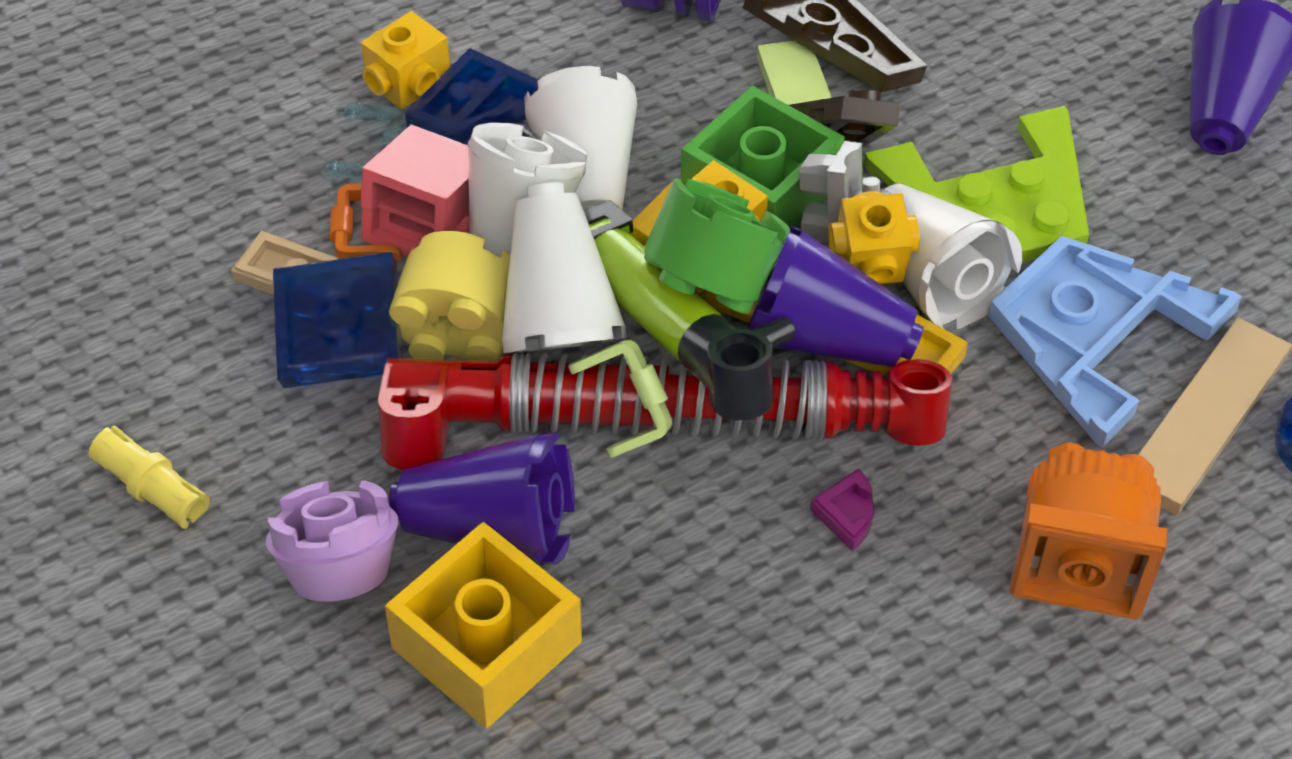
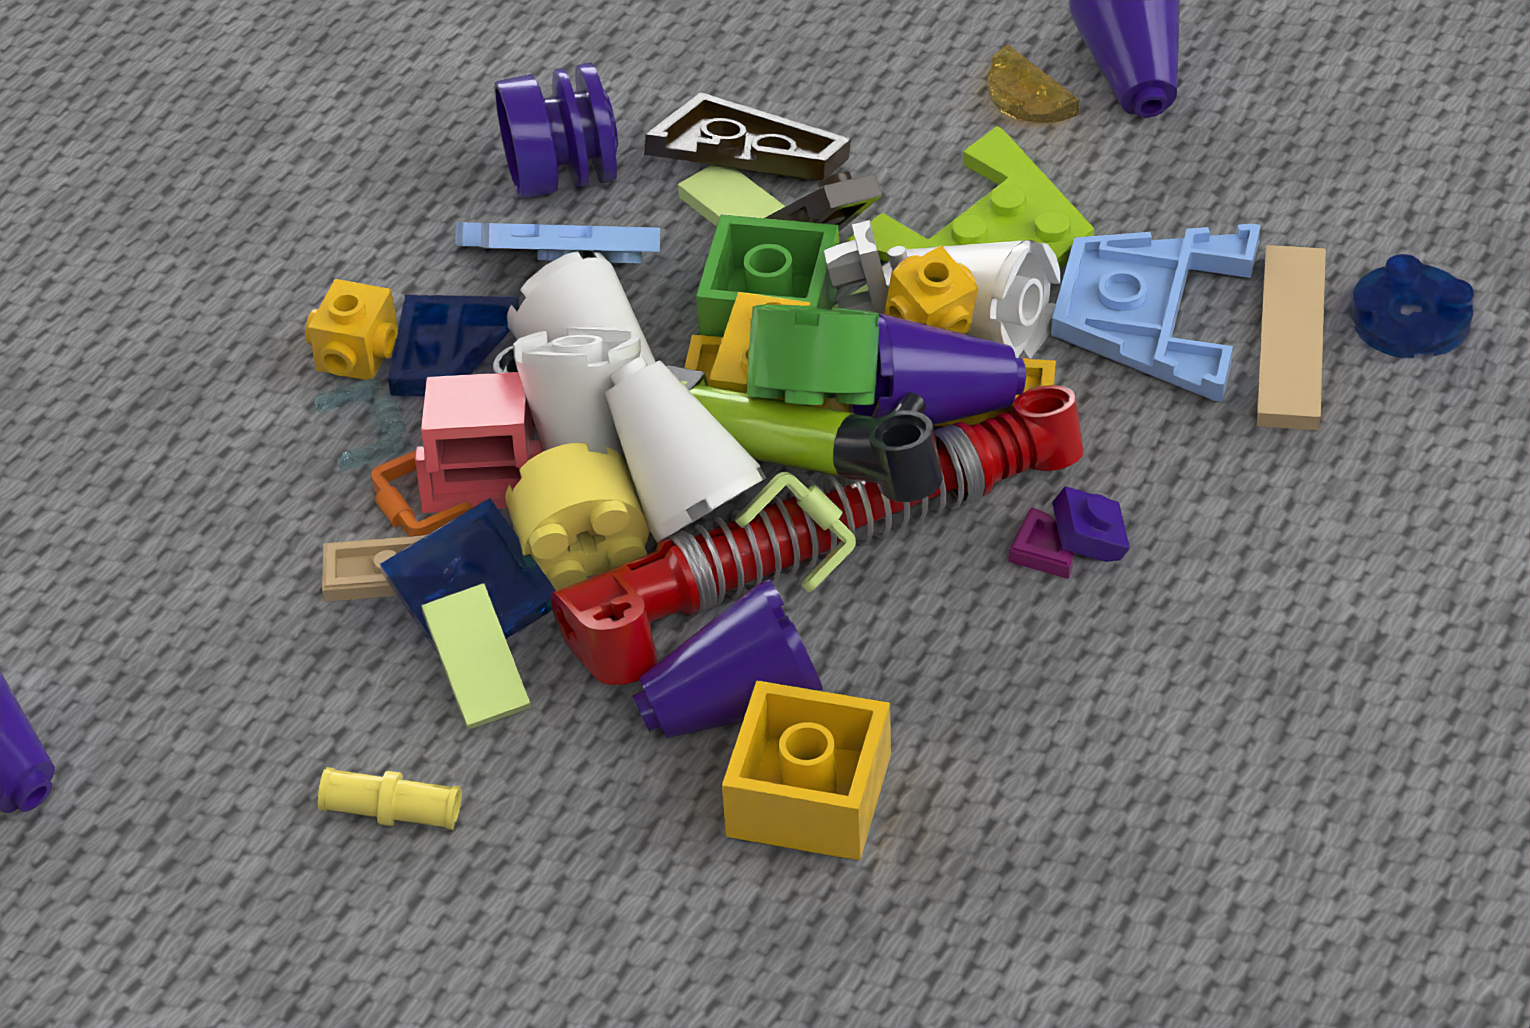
camera: 25 degrees left, 5 degrees down
lavender cone [266,480,398,602] -> none
orange piece [1009,442,1168,620] -> none
none -> yellowish green tile [422,583,530,730]
none -> light blue wing [455,222,660,263]
none -> clear yellow plate [987,44,1080,123]
none -> dark purple plate [1052,486,1130,562]

